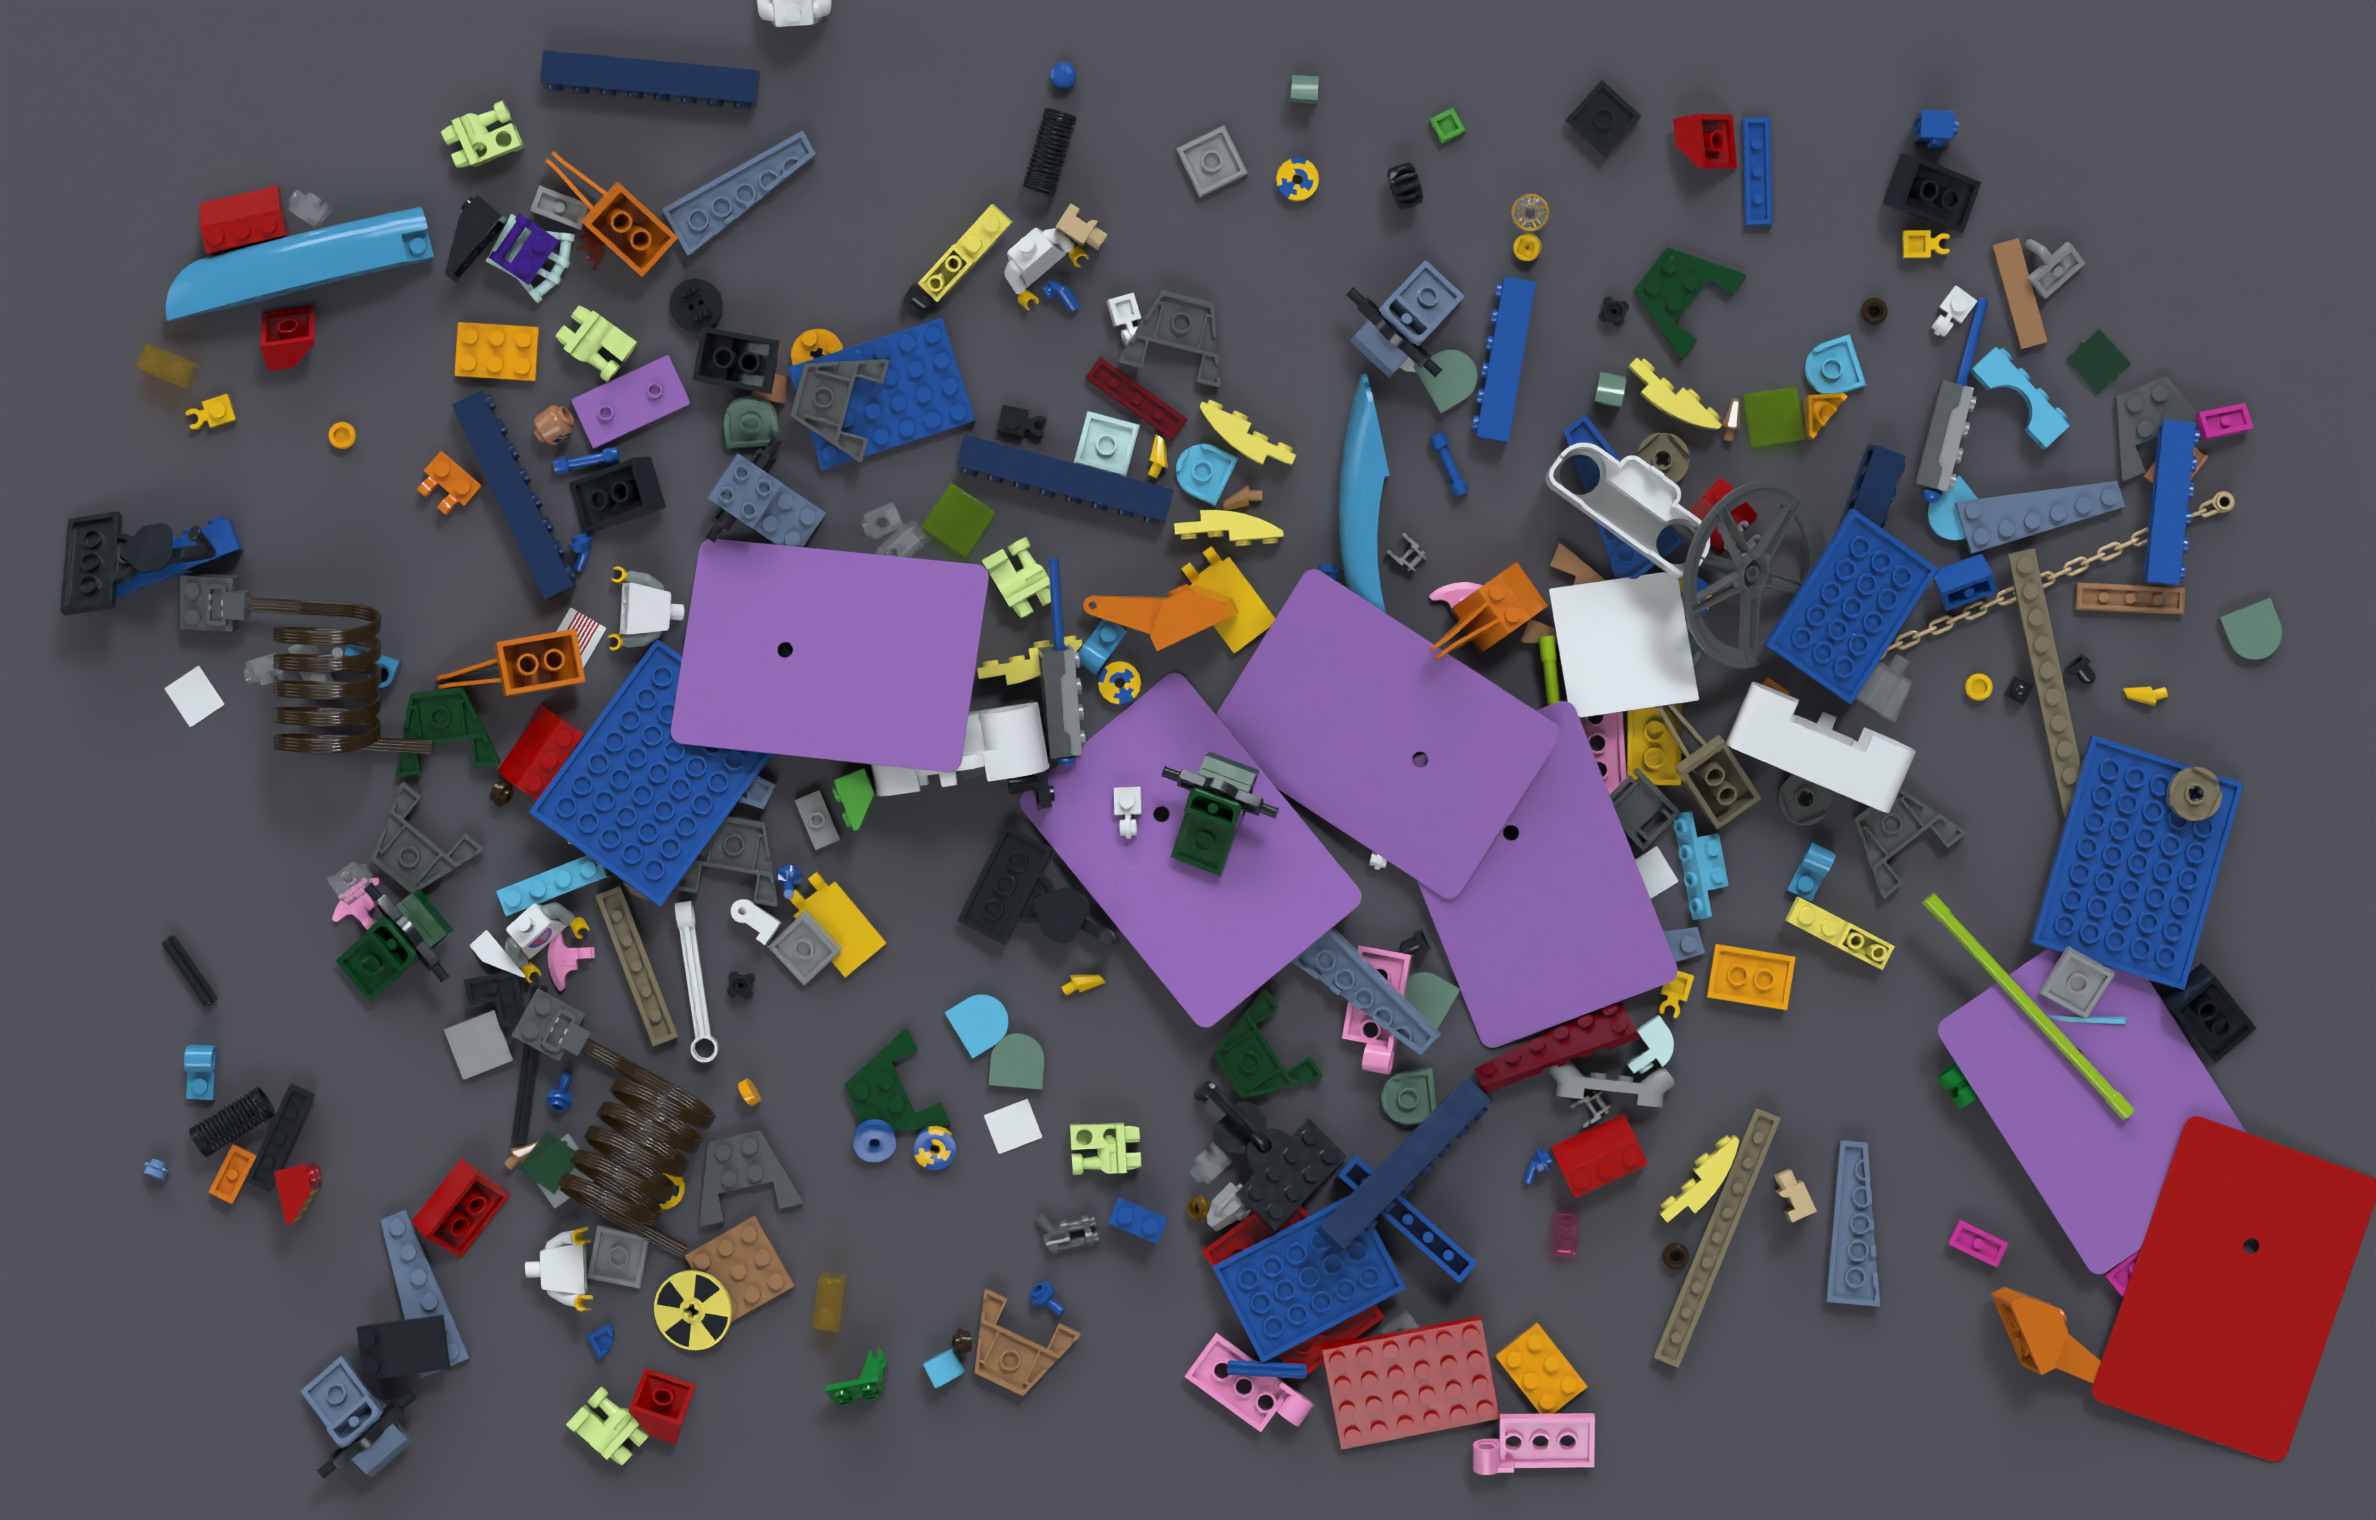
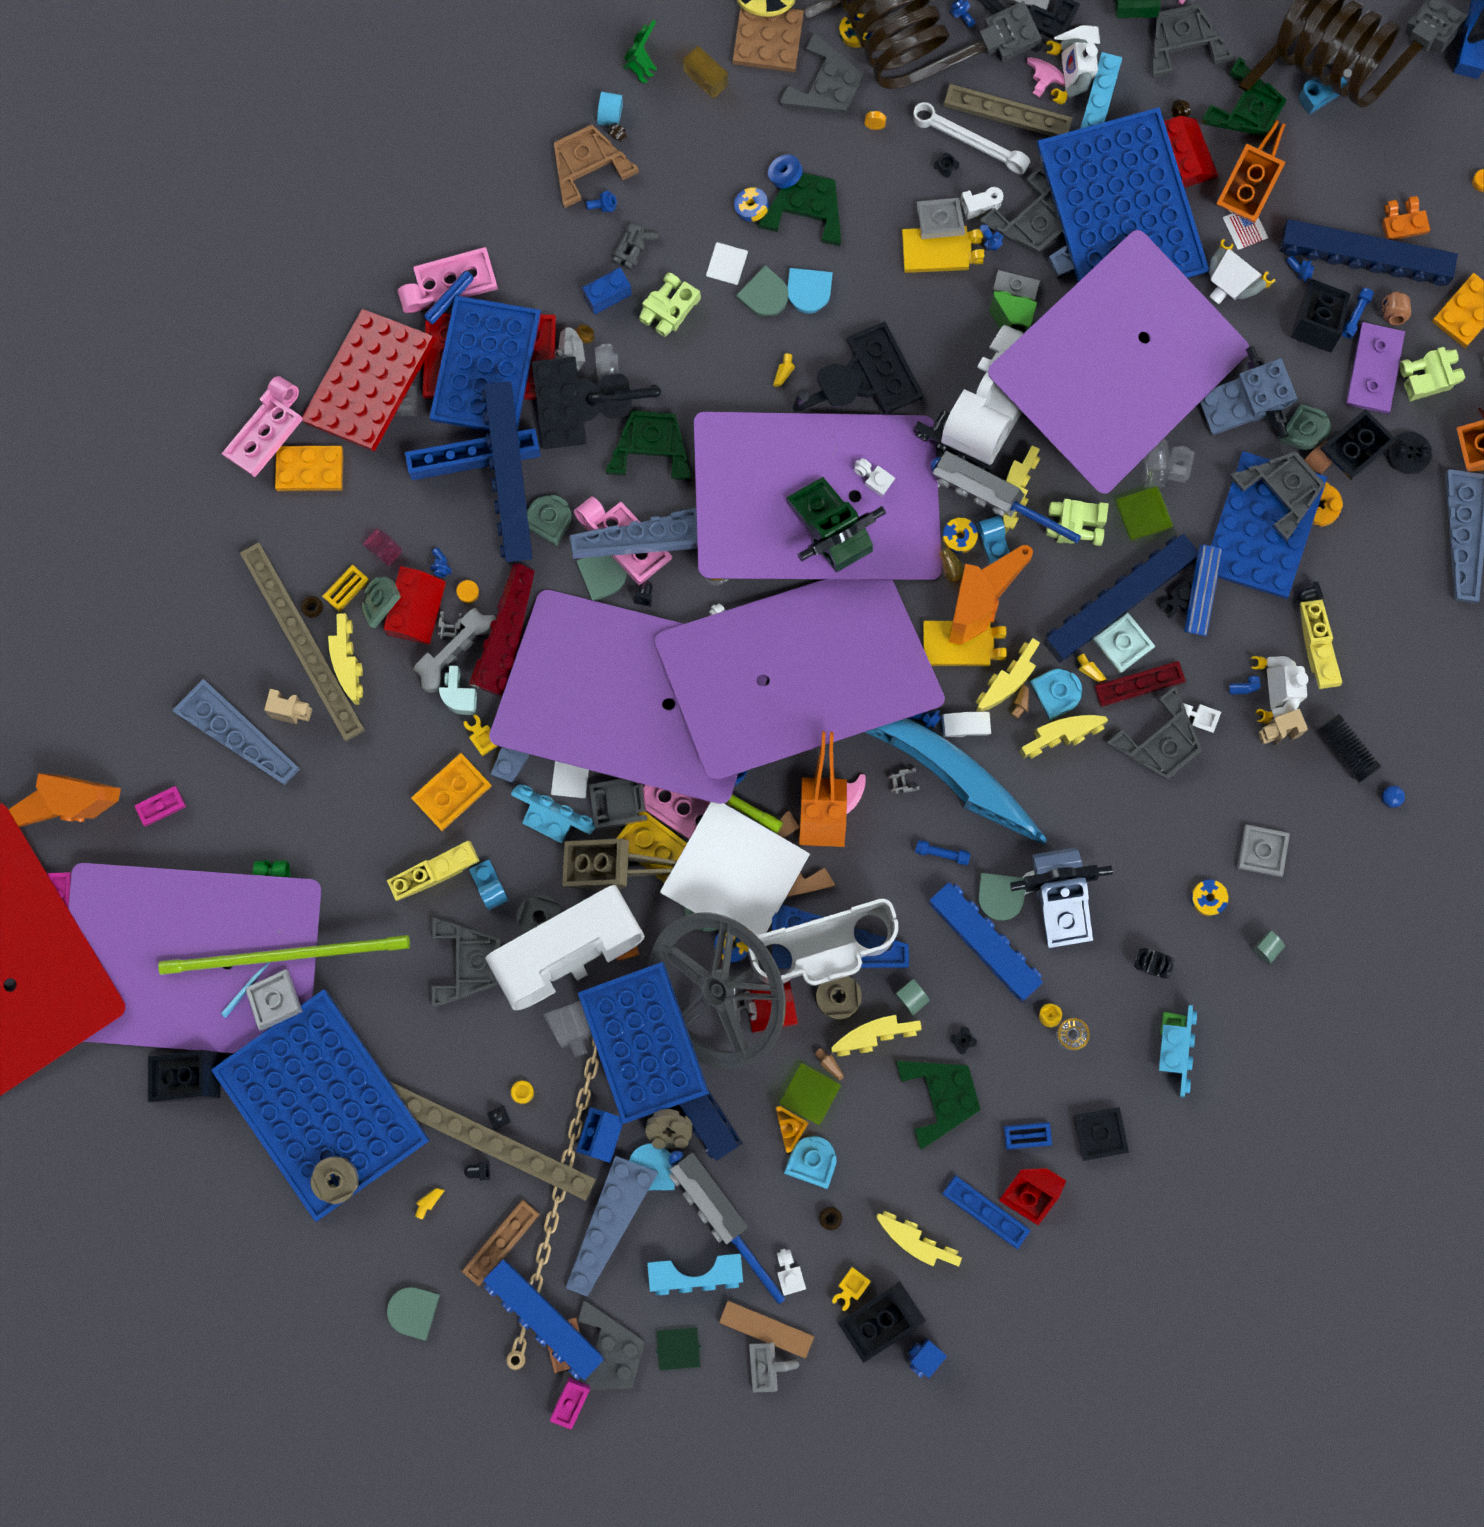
camera: 125 degrees right, 10 degrees down
none -> yellow tile [322,564,370,612]
none -> sand green tile [362,576,401,628]
none -> light orange tile [457,580,479,603]
none -> dark tan plate [646,1109,693,1149]
none -> light yellow slope [876,1211,962,1266]
none -> clear yellow cone [939,548,965,582]
none -> white slope [942,712,991,737]
none -> blue tile [1003,1122,1052,1150]
none -> medium azure bracket [1159,1005,1197,1098]
none -> blue tile [1184,545,1222,636]

